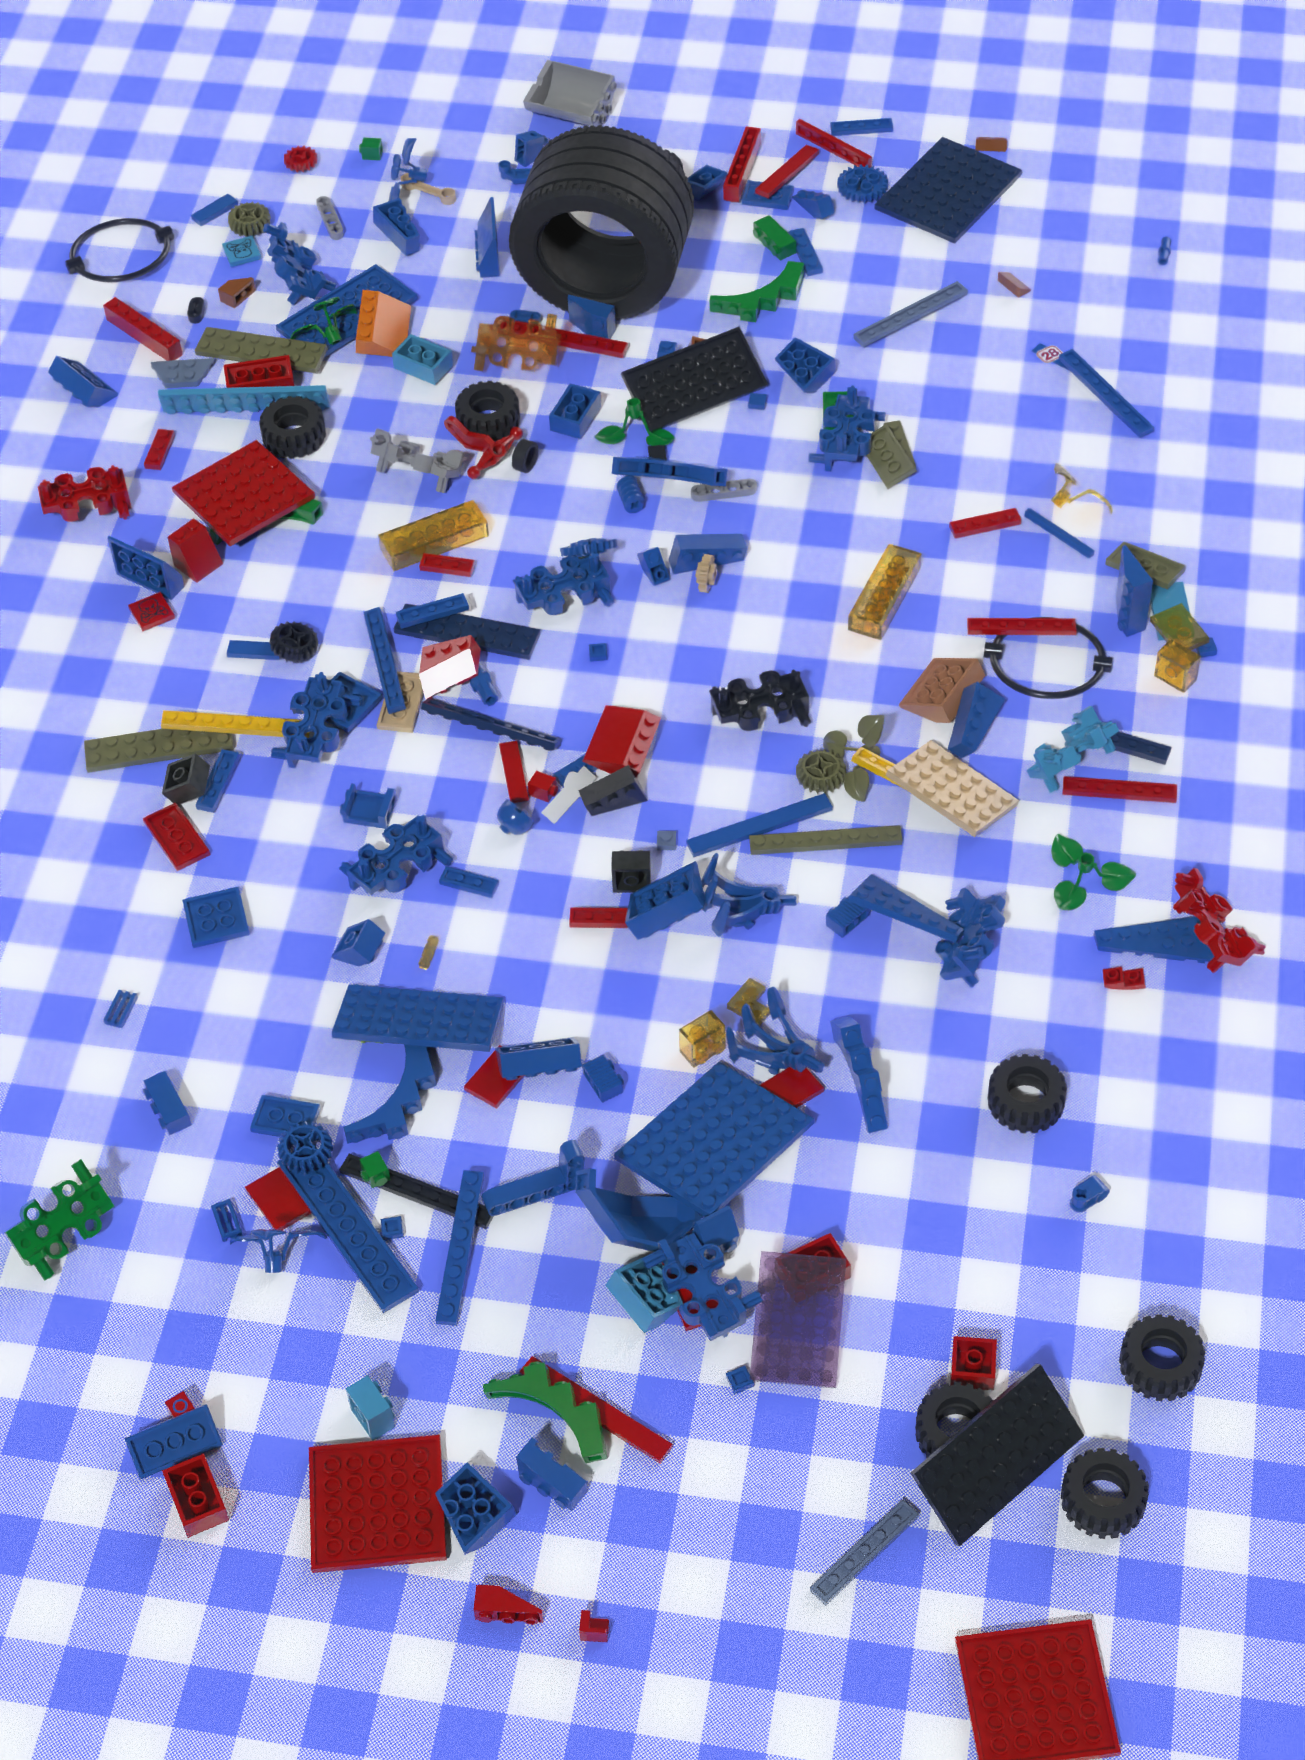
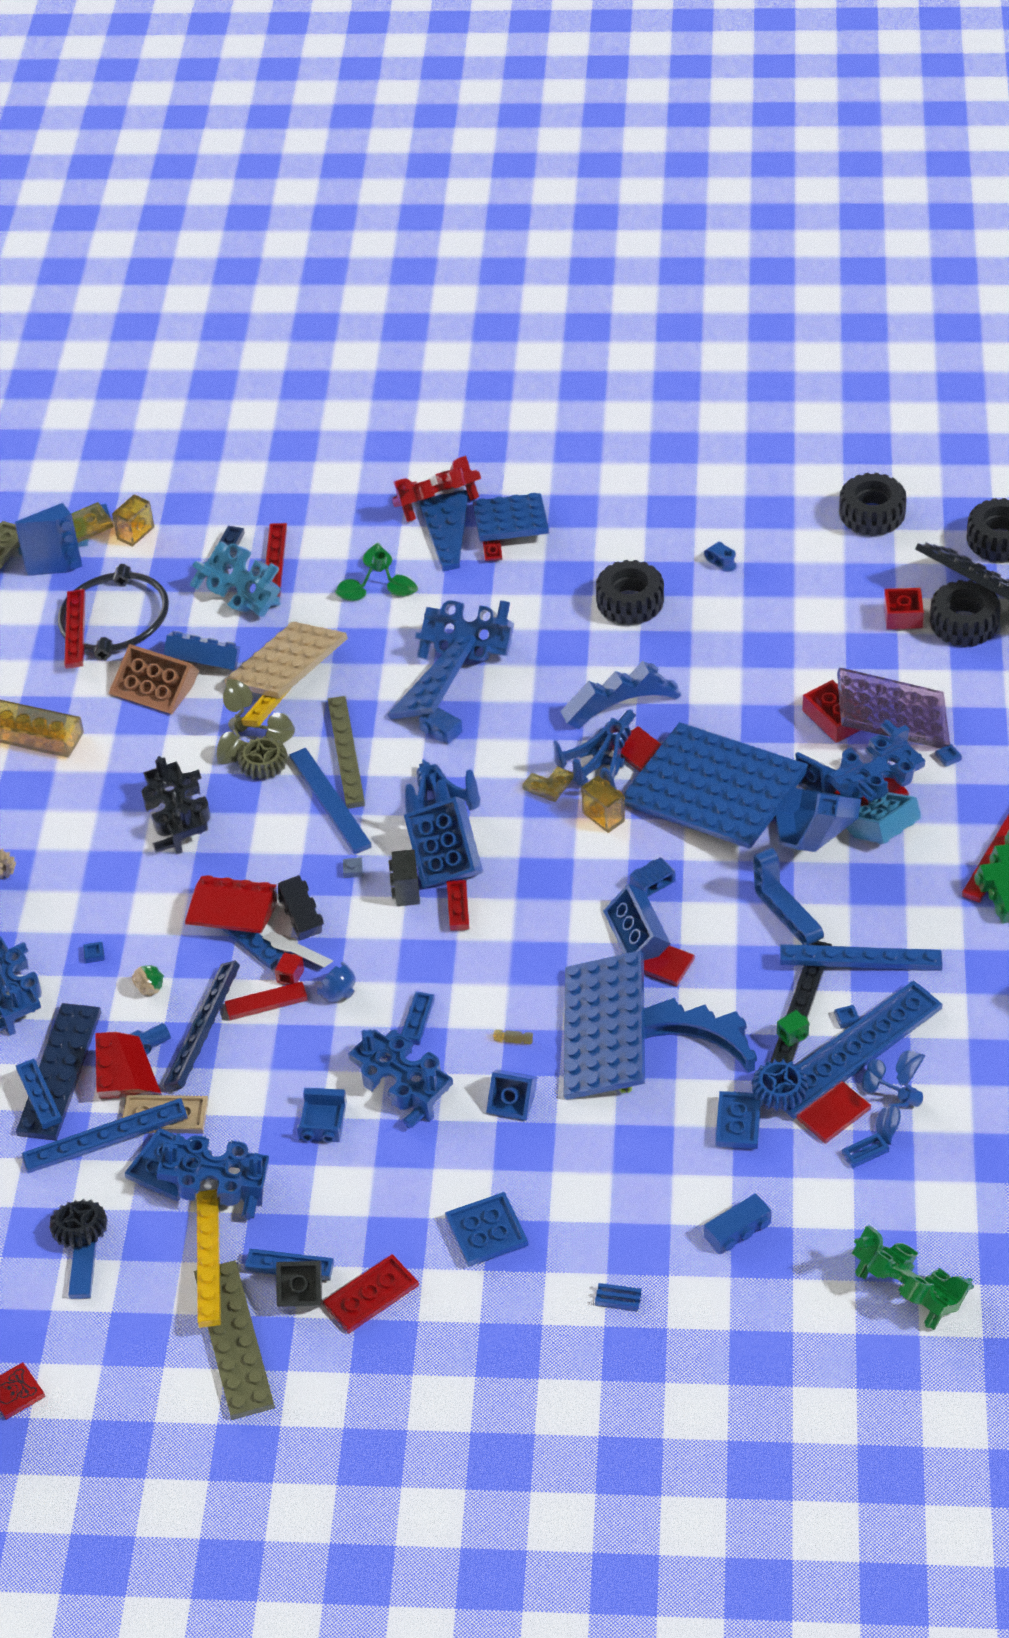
camera: 95 degrees left, 5 degrees down
none -> piece [131,965,164,996]
none -> blue plate [473,492,549,542]

